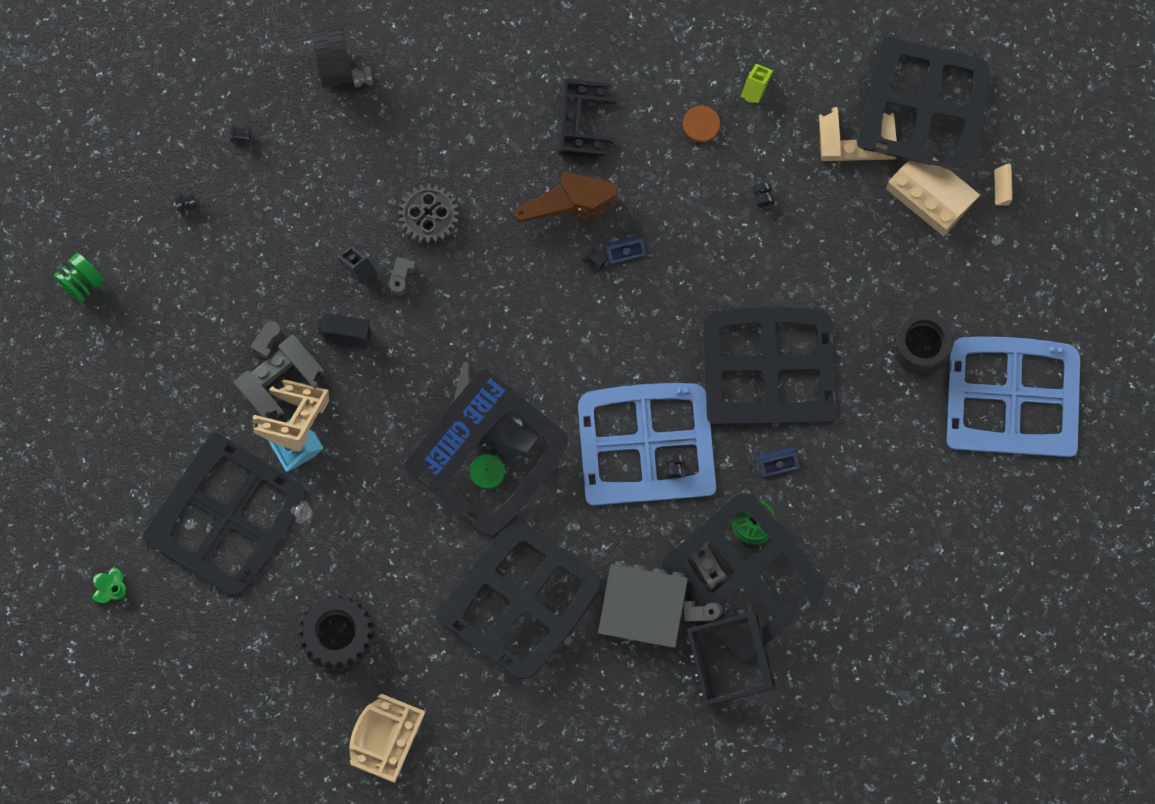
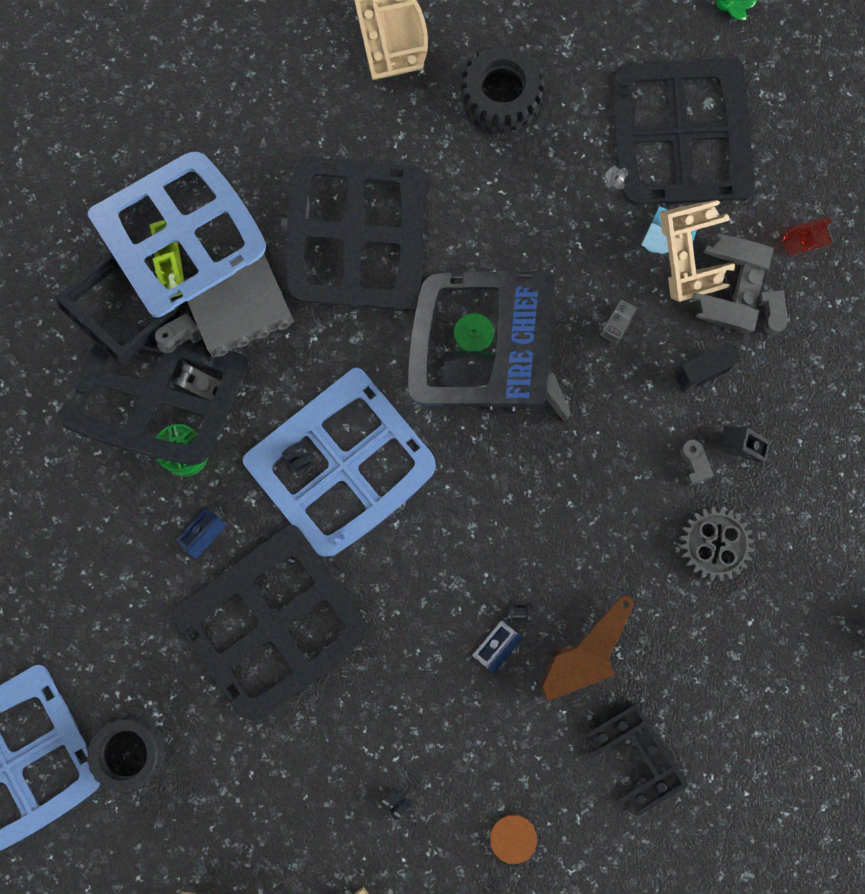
camera: 150 degrees right, 5 degrees up
none -> medium blue window [88,152,266,317]
none -> lime slope [150,220,184,298]
none -> dark grey leg [600,299,637,345]
none -> clear red panel [782,217,832,256]

